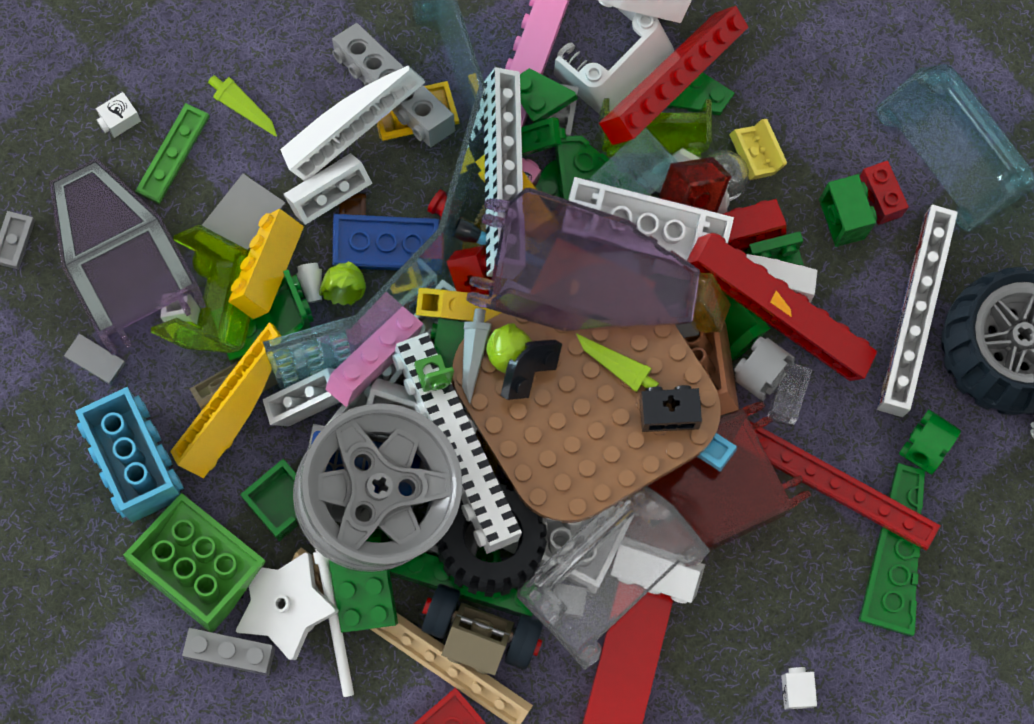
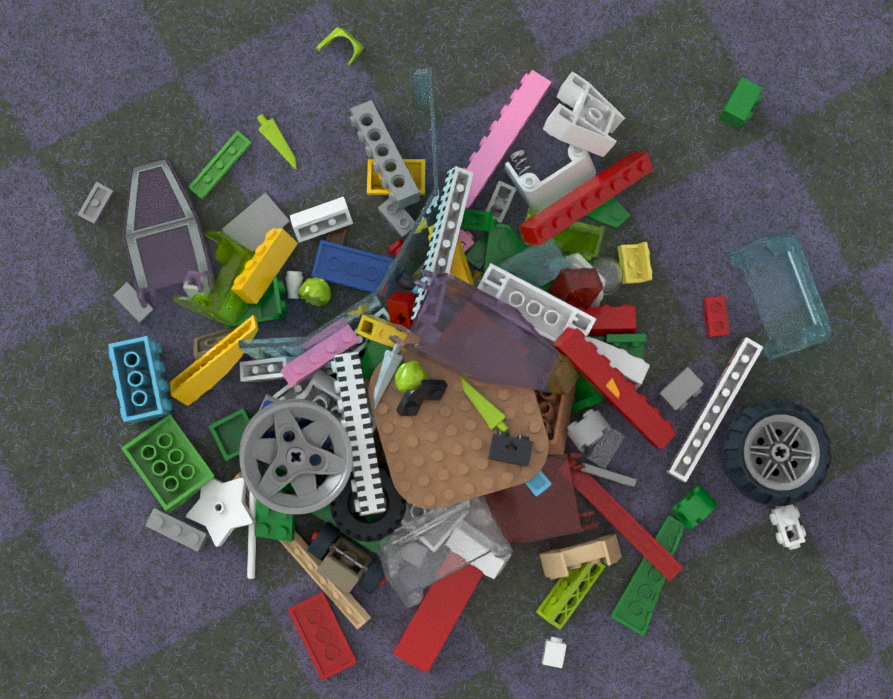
camera: 25 degrees right, 10 degrees up
white brick [96,92,141,138] -> none
white slope [280,66,425,181] -> none
bright green bracket [414,354,454,392] -> none
green wing [520,68,578,123] -> none
green brick [819,174,877,247] -> none
none -> light grey brick [378,198,418,240]
none -> lime fence [536,562,606,630]
none -> tan wedge [539,534,622,580]
none -> light grey tile [575,462,637,487]
none -> light grey brick [658,367,704,411]

